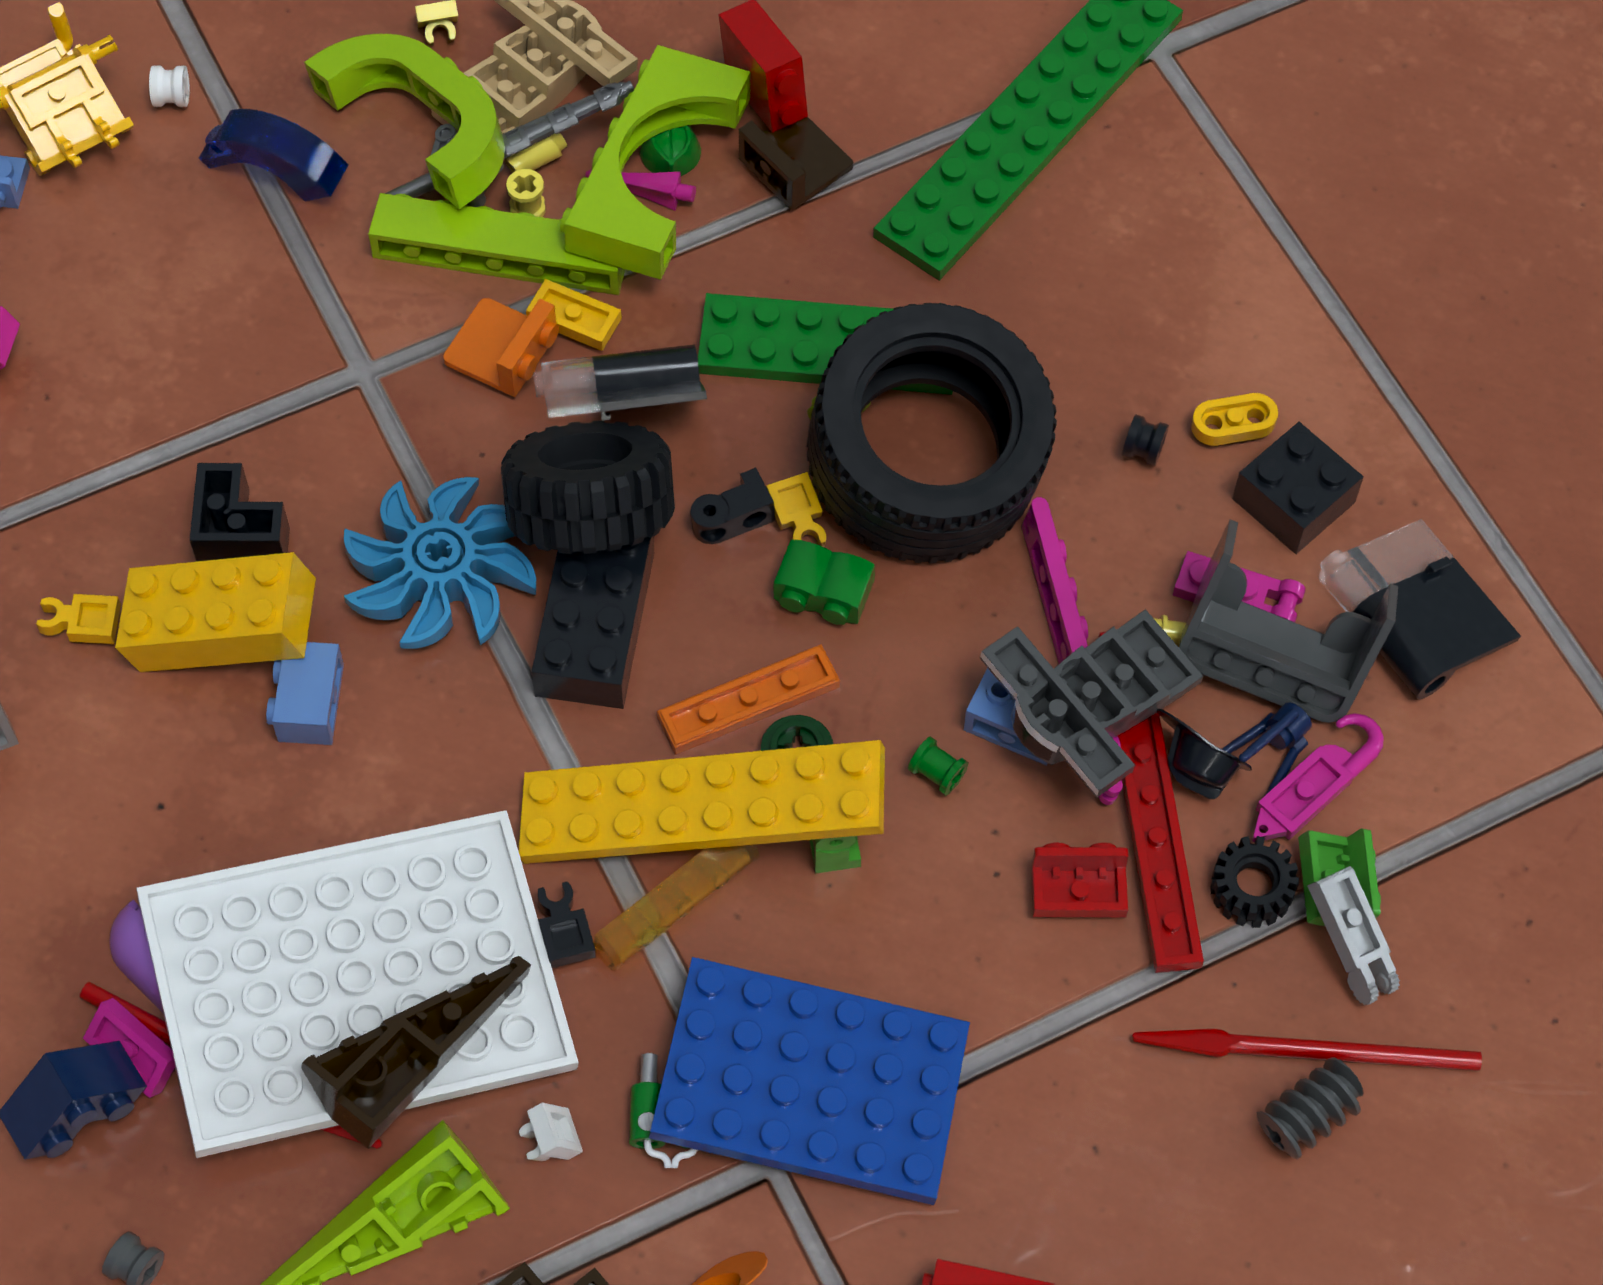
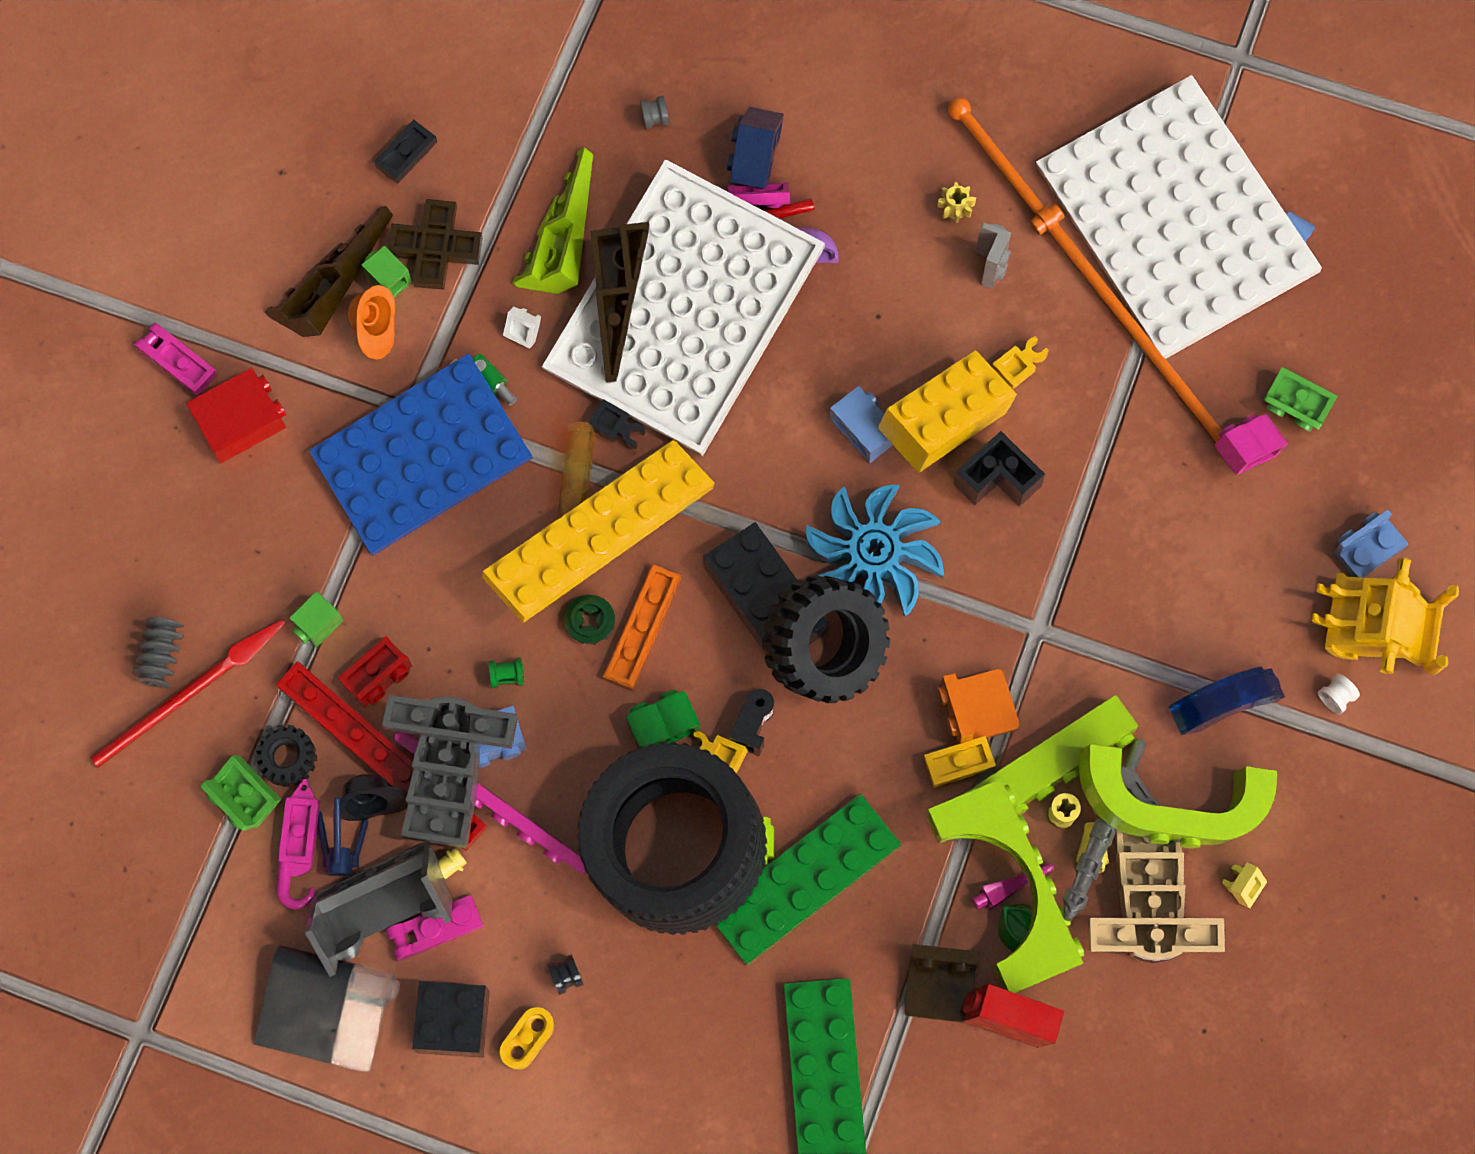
camera: 140 degrees right, 10 degrees up
black door [533,344,707,421] -> none
light grey hinge [1307,866,1400,1005] -> none
none -> bright green brick [290,591,344,647]

